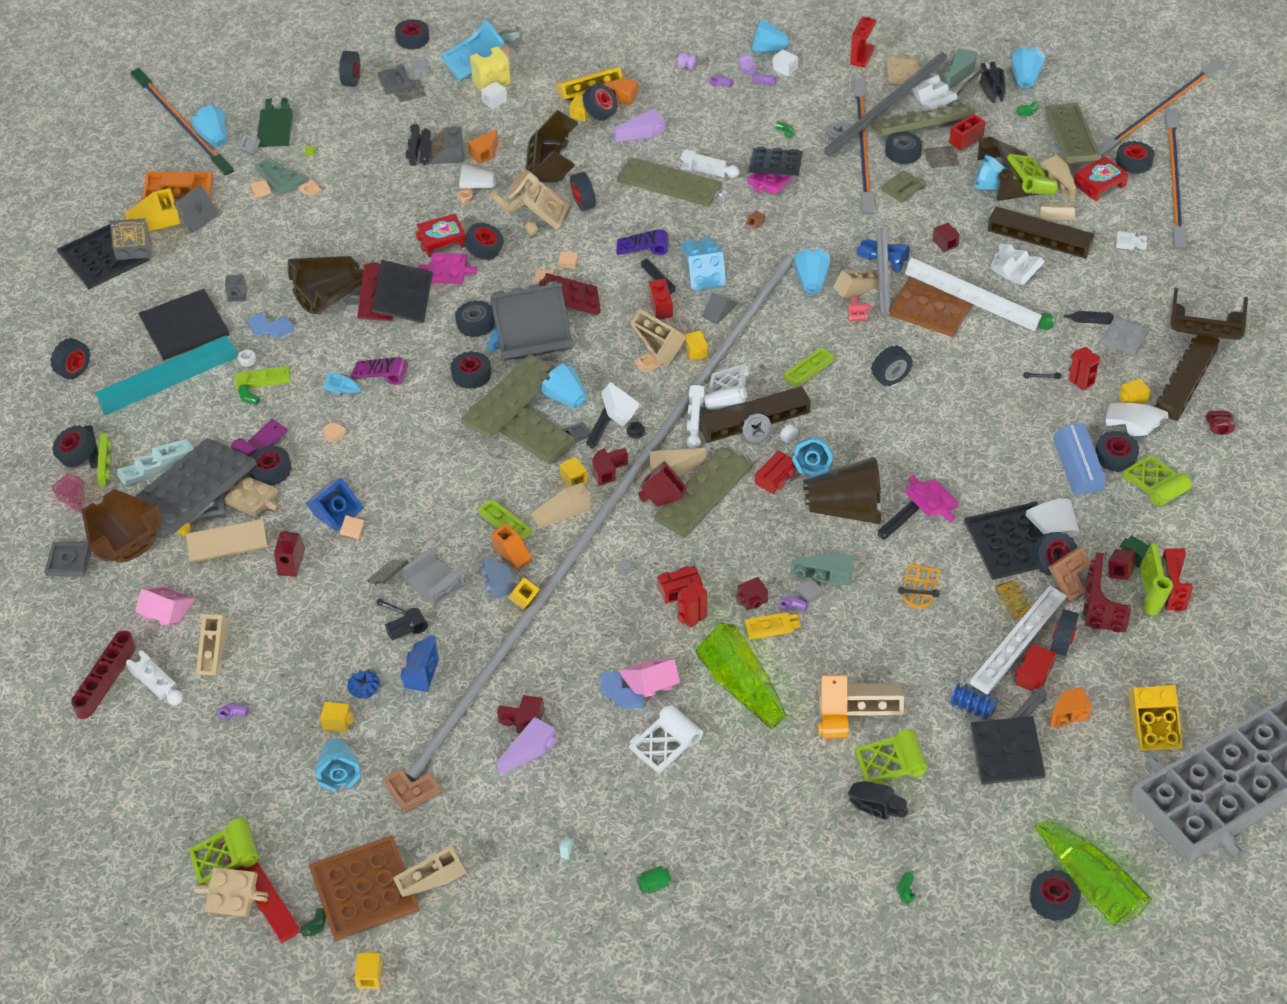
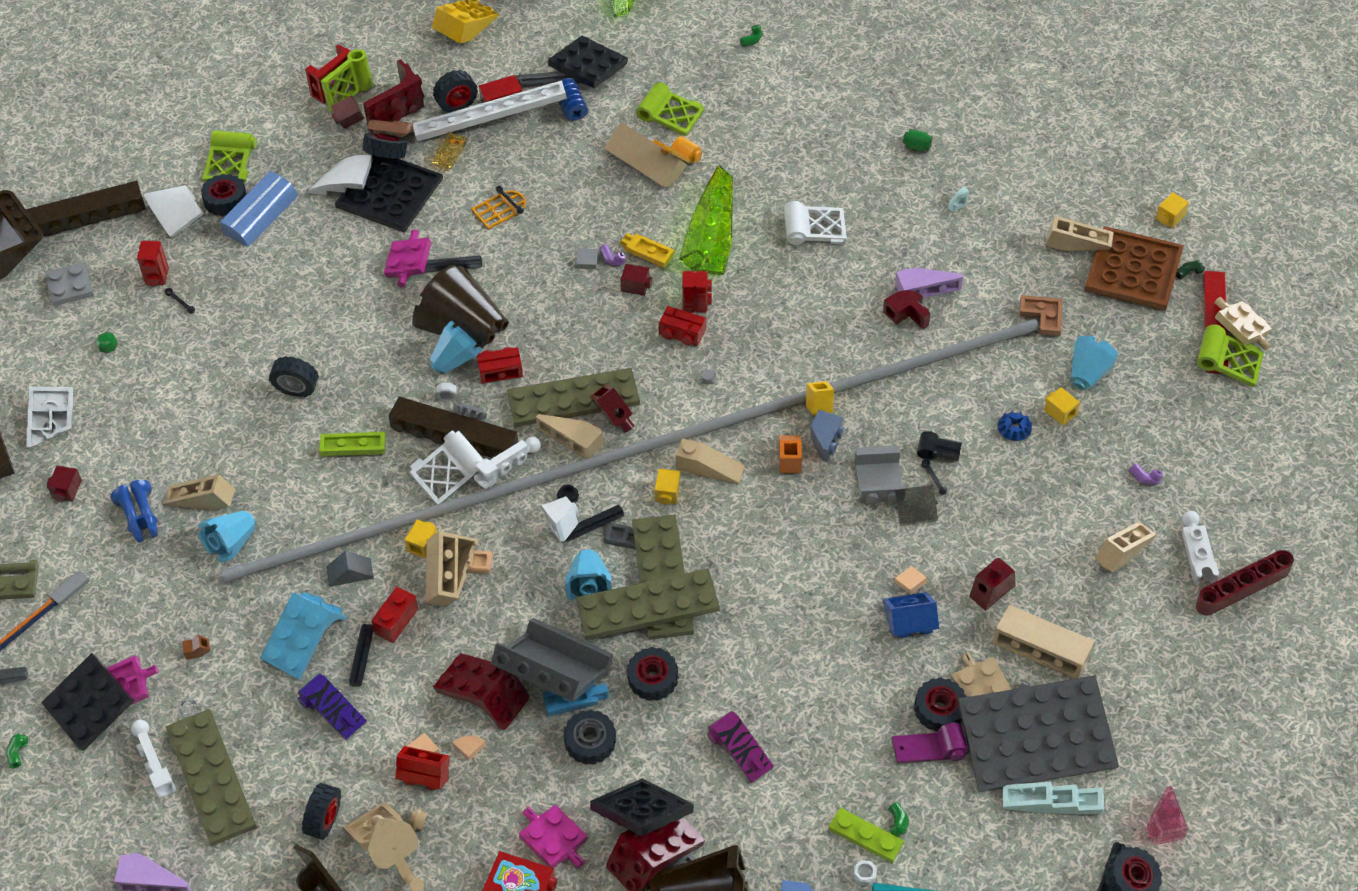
camera: 140 degrees left, 5 degrees up
dark grey plate [45,542,91,576] -> none
reddish brown cone [81,489,161,563] -> none
lime plate [97,433,112,487] -> none
bright pink slope [135,586,195,626] -> none
medium azure plate [322,371,361,395] -> none
light nougat tile [323,423,346,444] -> none
blue slope [400,635,439,692] -> none
black wheel [464,222,504,260] -> none
lime plate [478,499,532,541] -> none
dark red brick [592,448,628,486] -> none
medium blue tile [600,672,644,709] -> none
bright pink slope [619,659,680,697] -> none
sand green slope [791,552,854,586] -> none
coral arm [848,296,871,322] -> none
black hinge [848,781,908,820] -> none
light grey axle [876,227,890,317] -> none
dark orange plate [889,276,973,337] -> none
white plate [905,257,1042,331] -> none
orange slope [1049,687,1092,728] -> none
black piece [1064,311,1114,324] -> none
yellow brick [1119,378,1150,404] -> none
dark green brick [1120,535,1151,568] -> none
dark red piece [1205,410,1235,435] -> none
none -> red brick [395,746,450,790]

